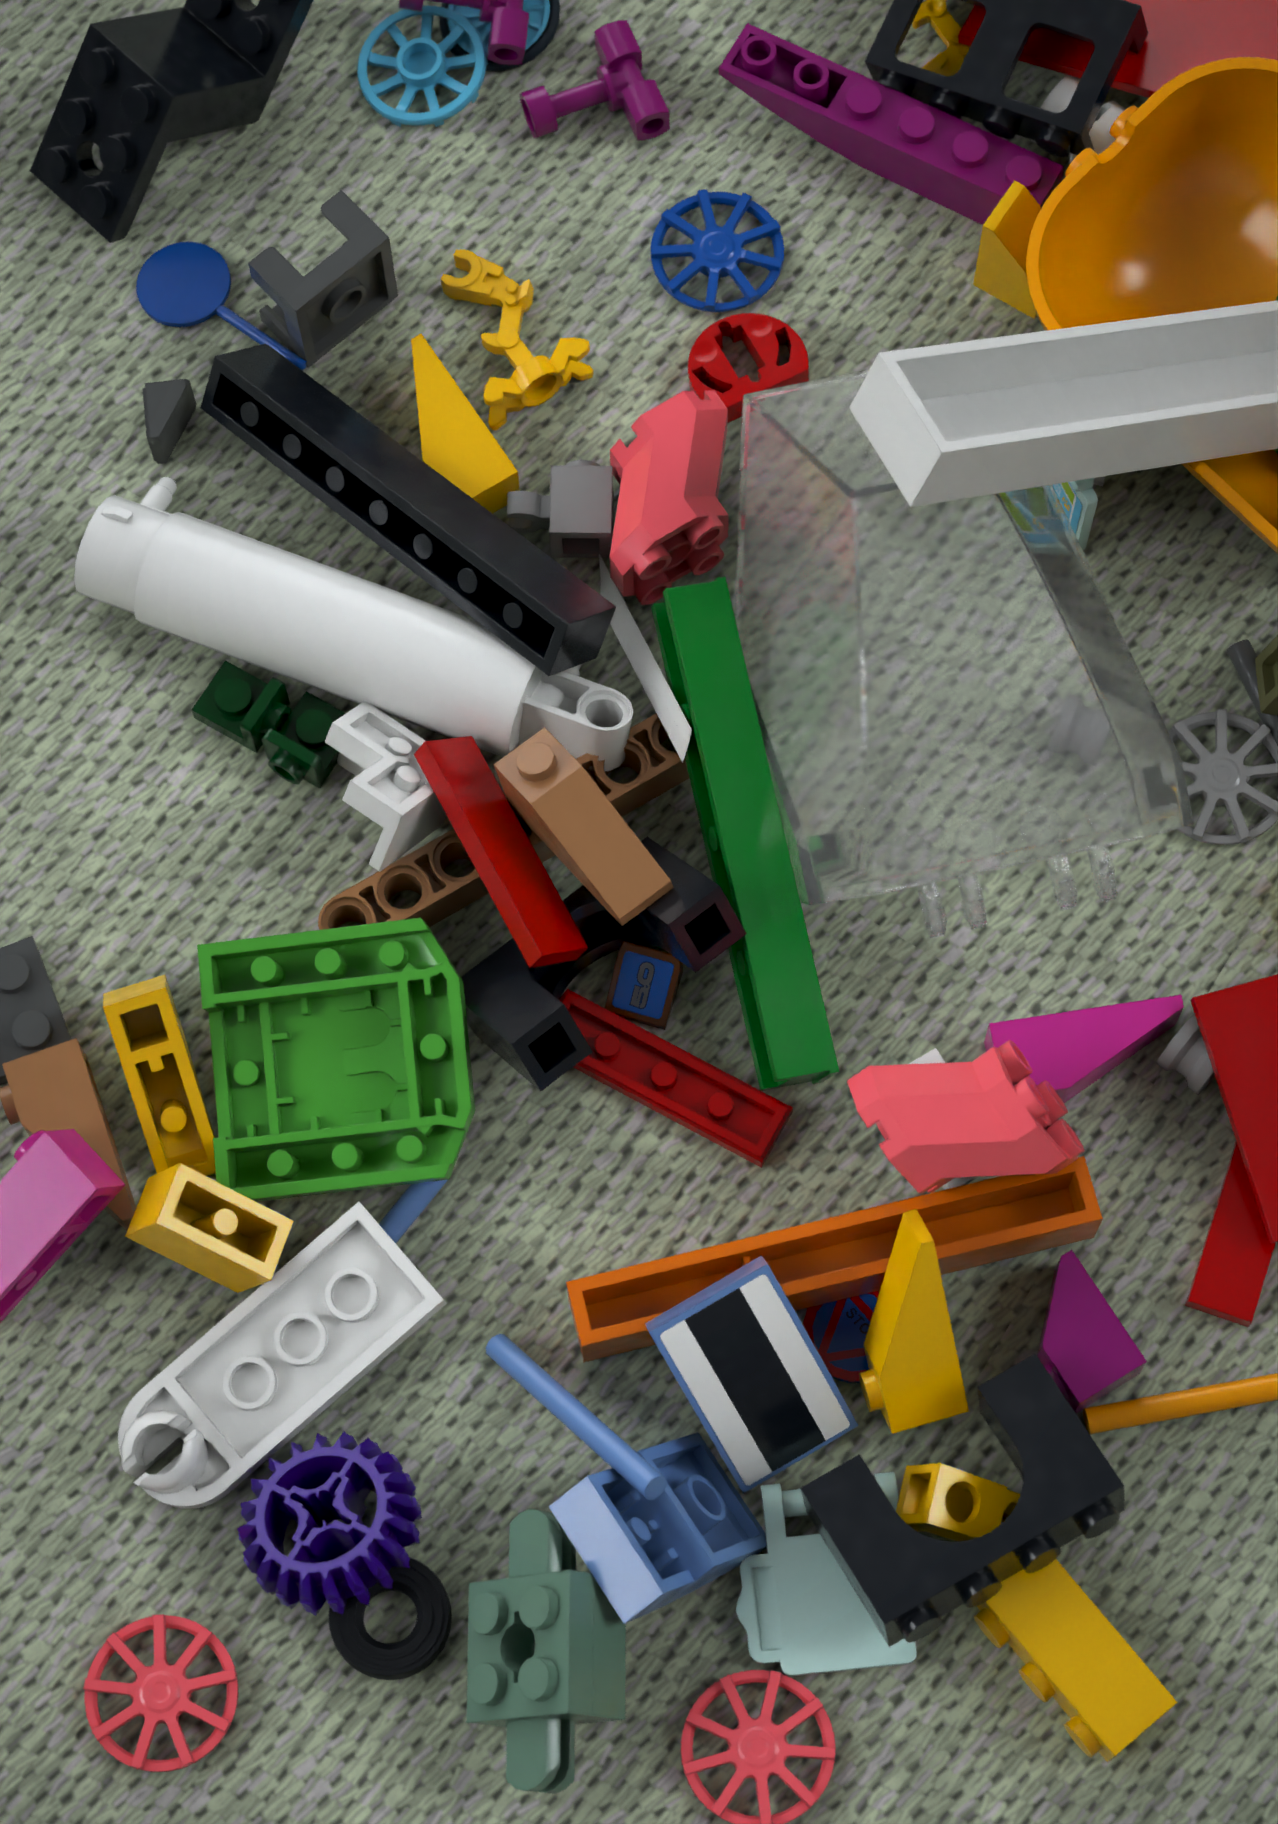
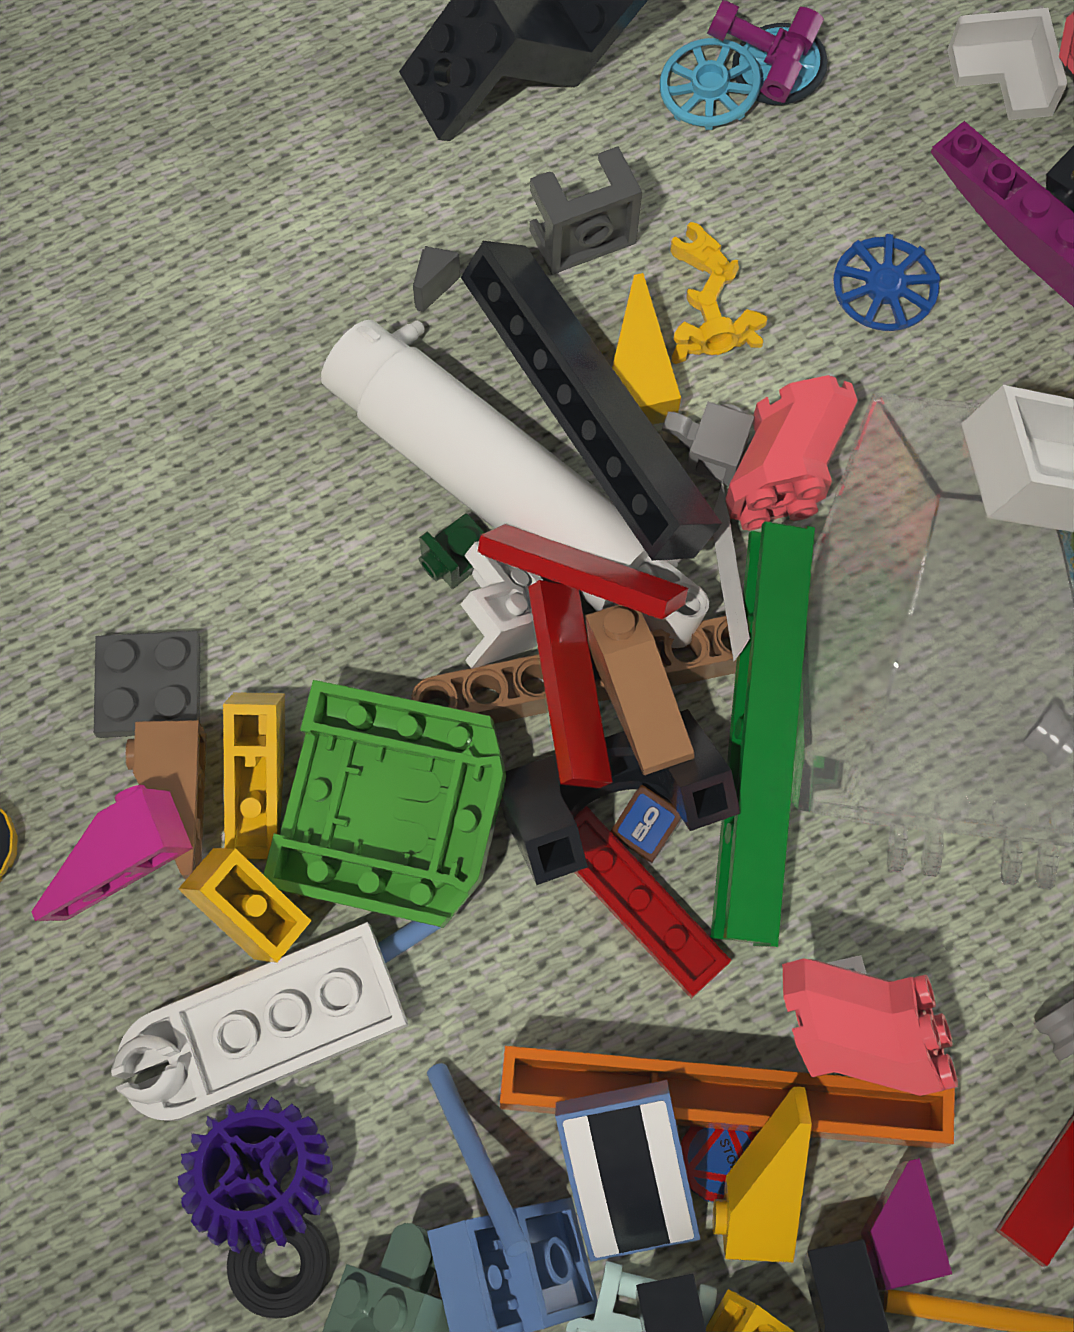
camera: 15 degrees right, 0 degrees up
coral wheel [84,1614,238,1772] -> none
blue piece [136,242,307,370] -> none
dark green bracket [192,660,291,753] -> none
magenta bar [520,20,670,140] -> none
red piece [688,313,809,423] -> none
dark pink slope [984,995,1184,1103] -> none
none -> red tile [477,524,689,620]

